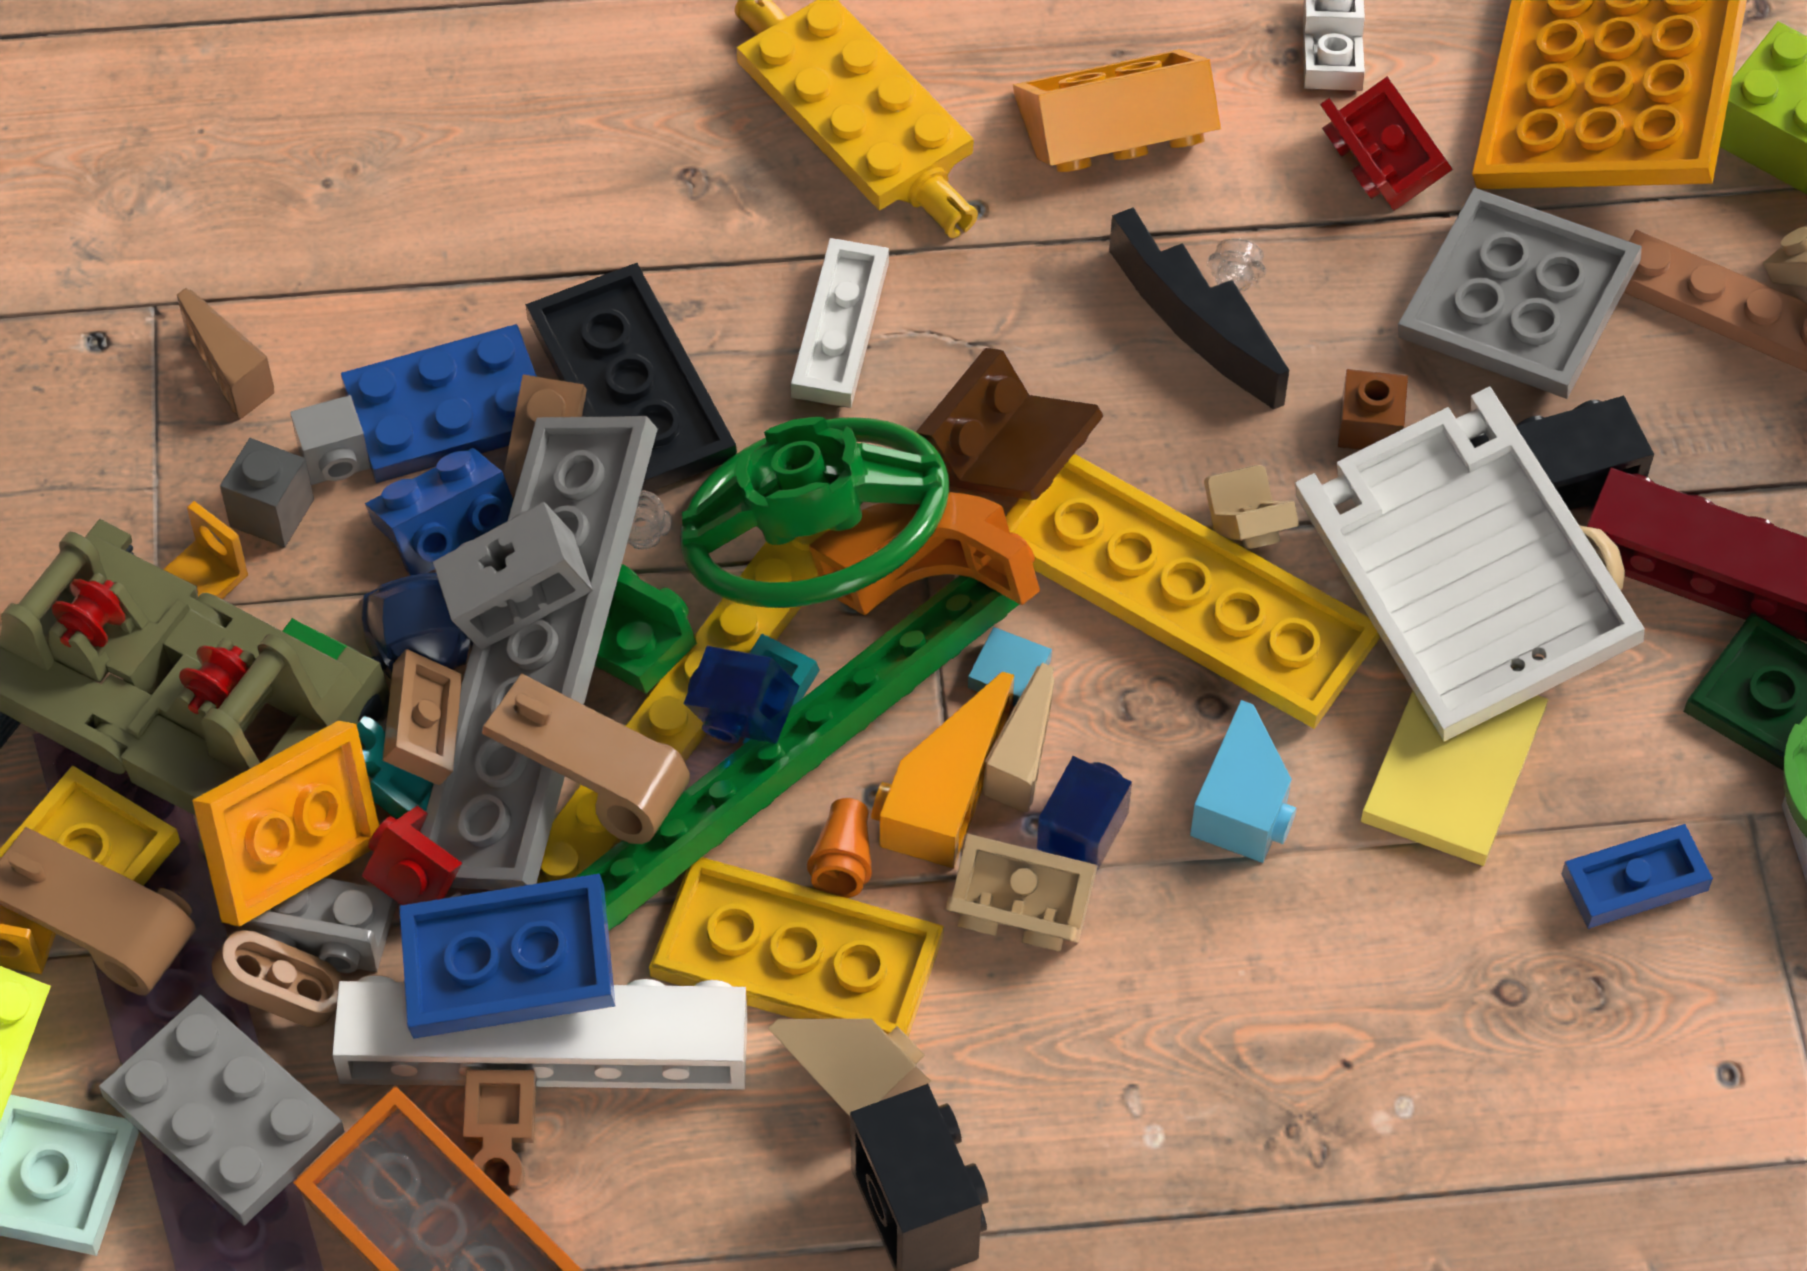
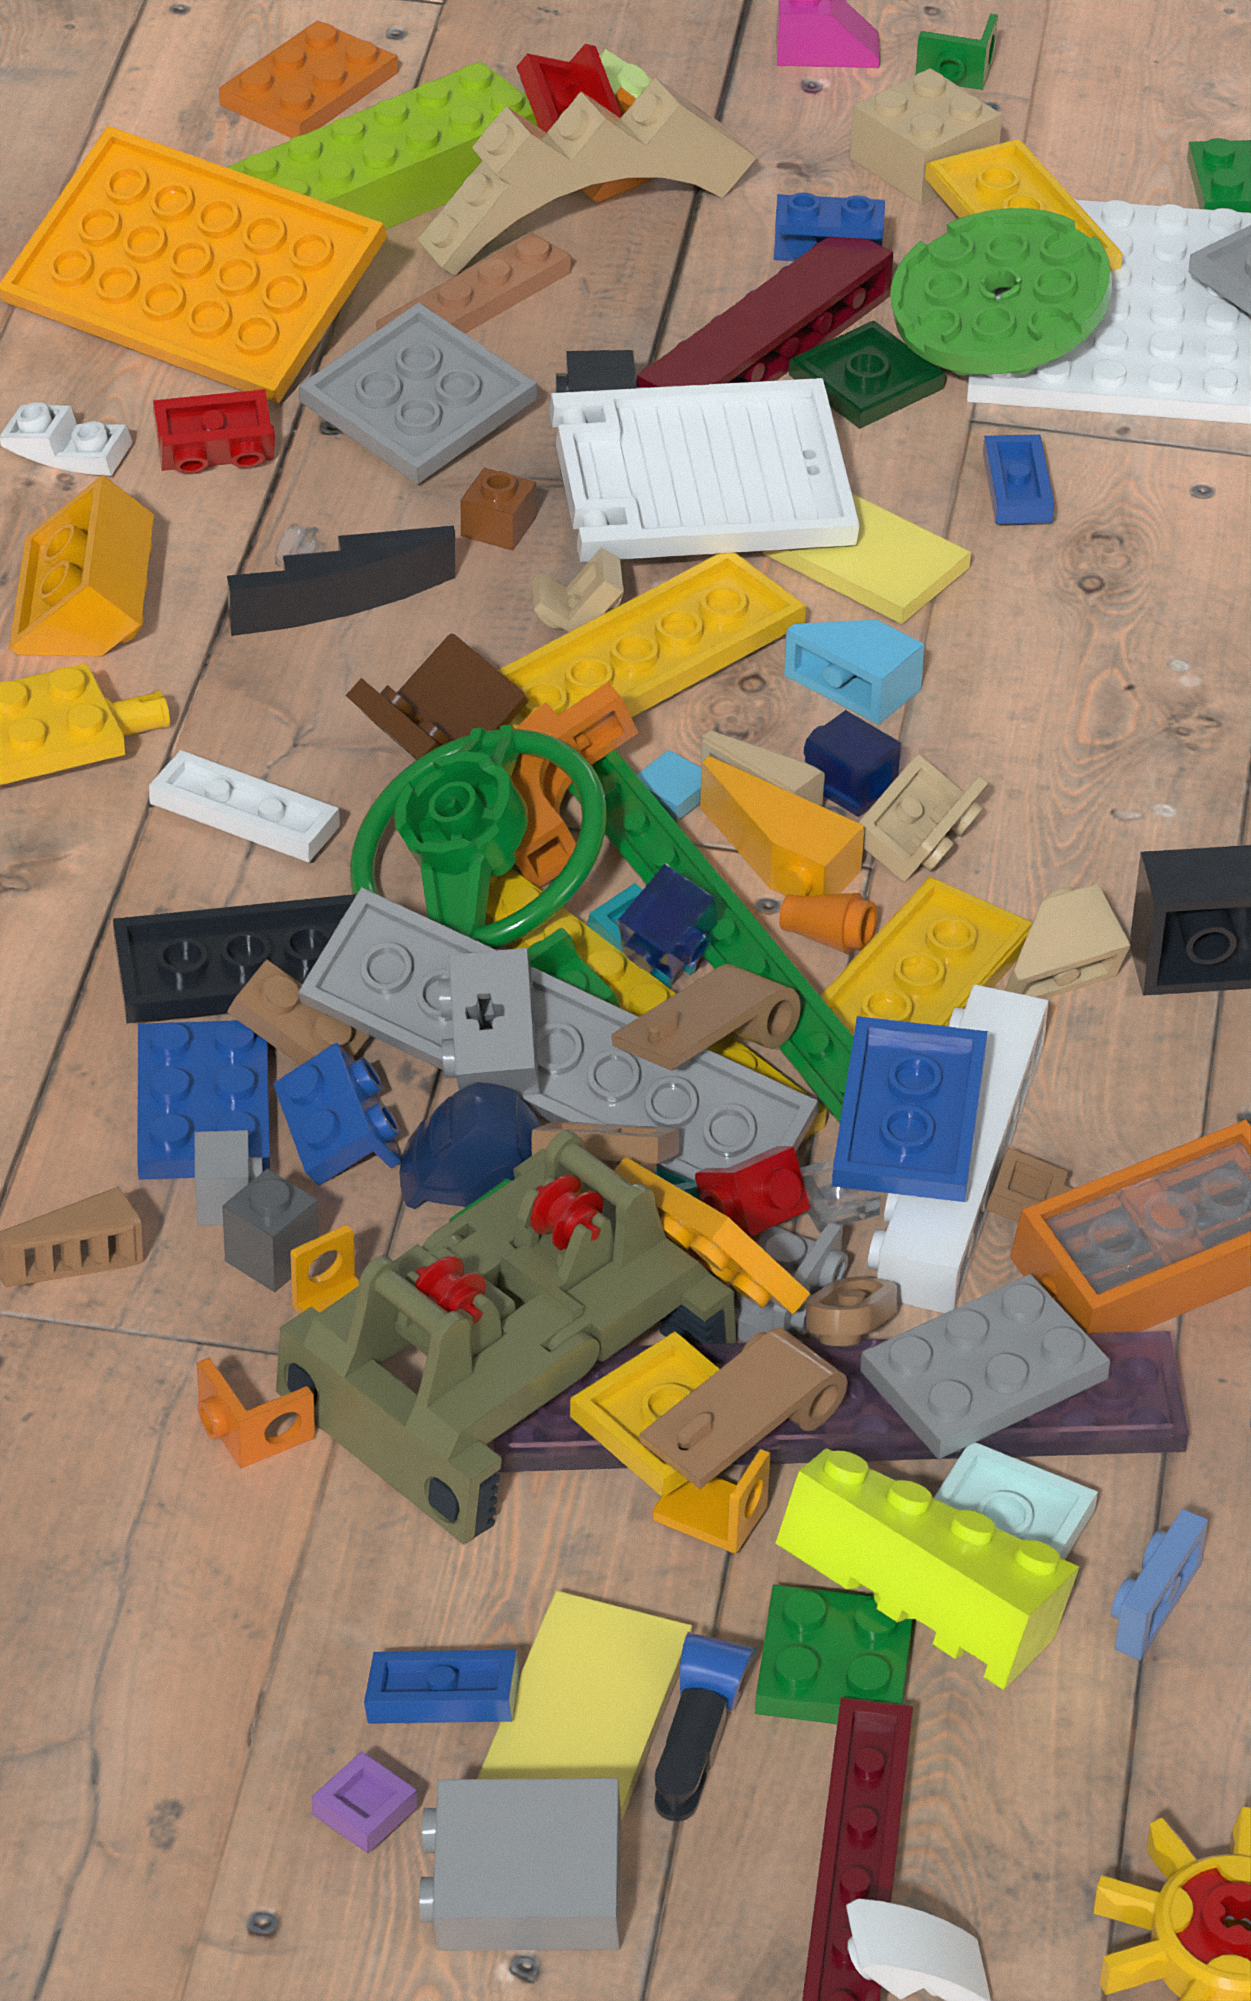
camera: 75 degrees left, 15 degrees down
none -> orange bracket [196,1357,315,1468]

